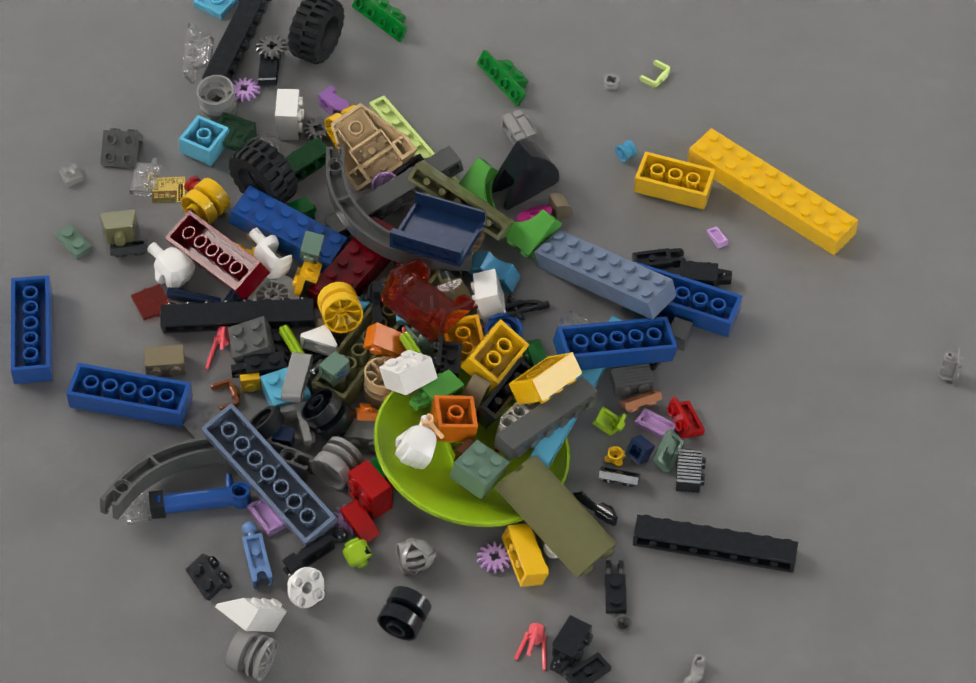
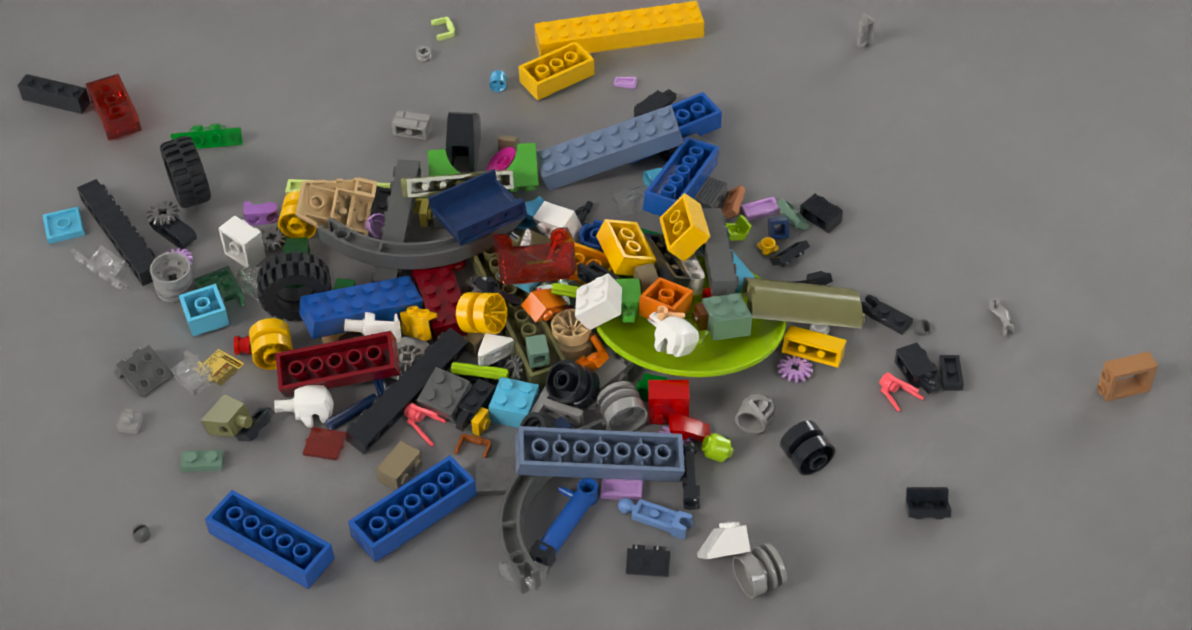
camera: 50 degrees left, 5 degrees down
light grey beam [281,352,313,403] -> none
white plate [287,567,325,608] -> none
sand green brick [300,231,324,263] -> none
green bracket [477,50,529,106] -> none
black hinge [632,248,686,269] -> none
black brick [633,514,798,573] -> none
red bracket [667,397,705,439] -> none

